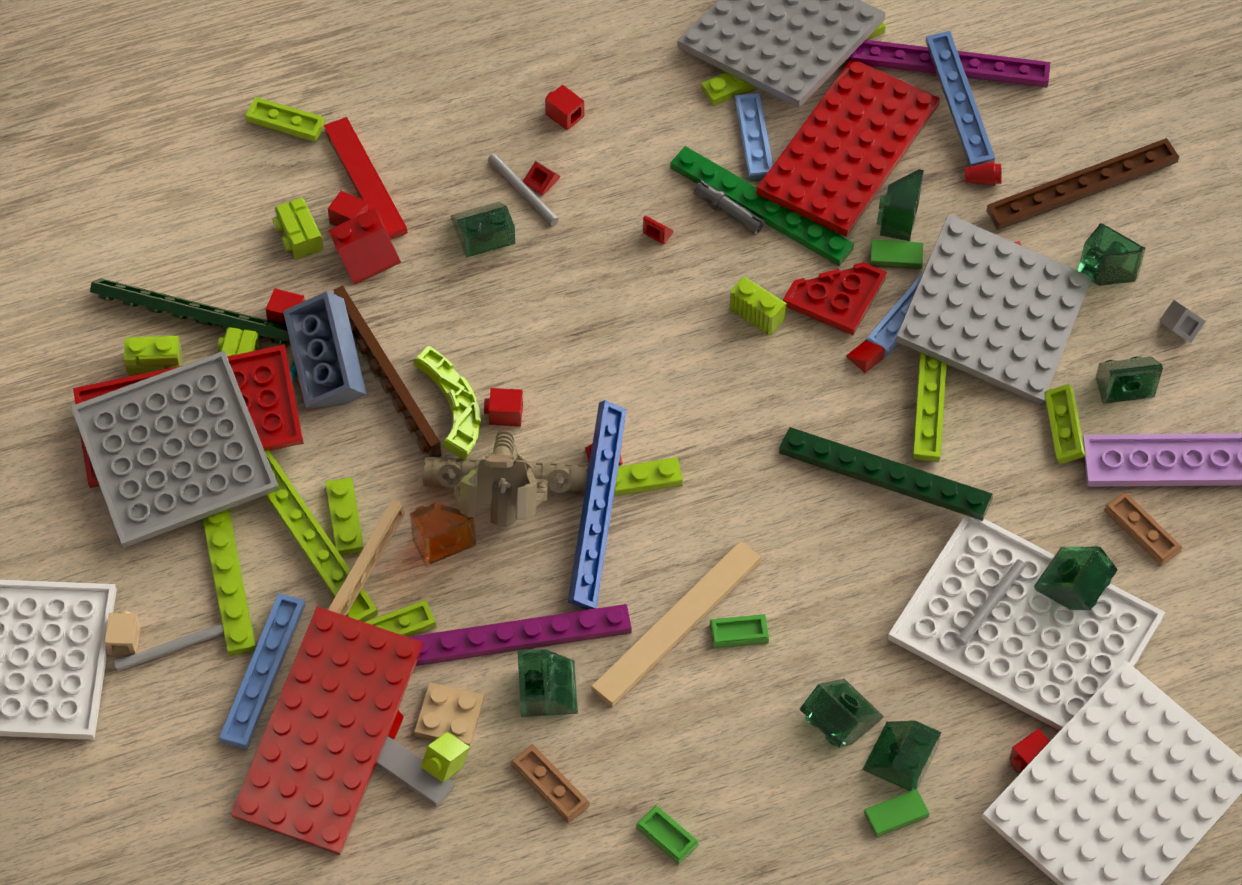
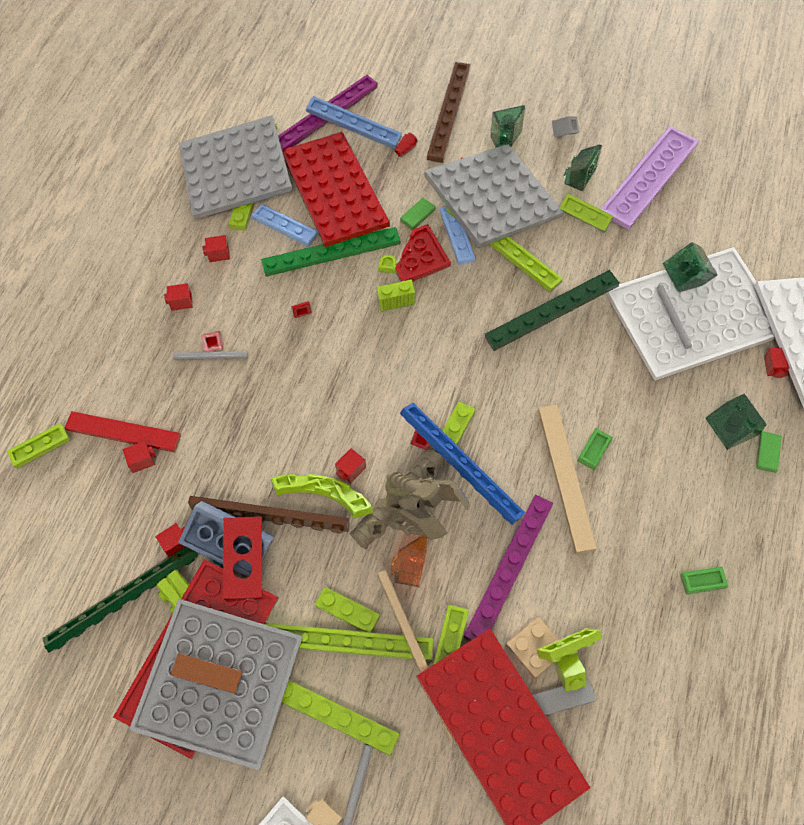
camera: 50 degrees left, 5 degrees up
lime brick [124,336,182,375] -> none
medium blue plate [219,593,306,750] -> none
lime brick [272,197,323,260] -> none
red slope [328,208,401,285] -> none
clear green slope [450,202,516,258] -> none
medium nougat tile [511,744,590,824] -> none
clear green slope [517,649,578,717] -> none
dark grey pin [693,180,765,235] -> none
clear green slope [799,678,884,748] -> none
red slope [846,340,885,373] -> none
clear green slope [877,169,924,241] -> none
medium nougat tile [1104,492,1182,566] -> none
none -> dark orange tile [171,653,243,694]
none -> red brick [202,235,230,263]
none -> red piece [223,517,262,599]
none -> lime tile [378,255,397,274]
none -> lime plate [537,628,602,663]

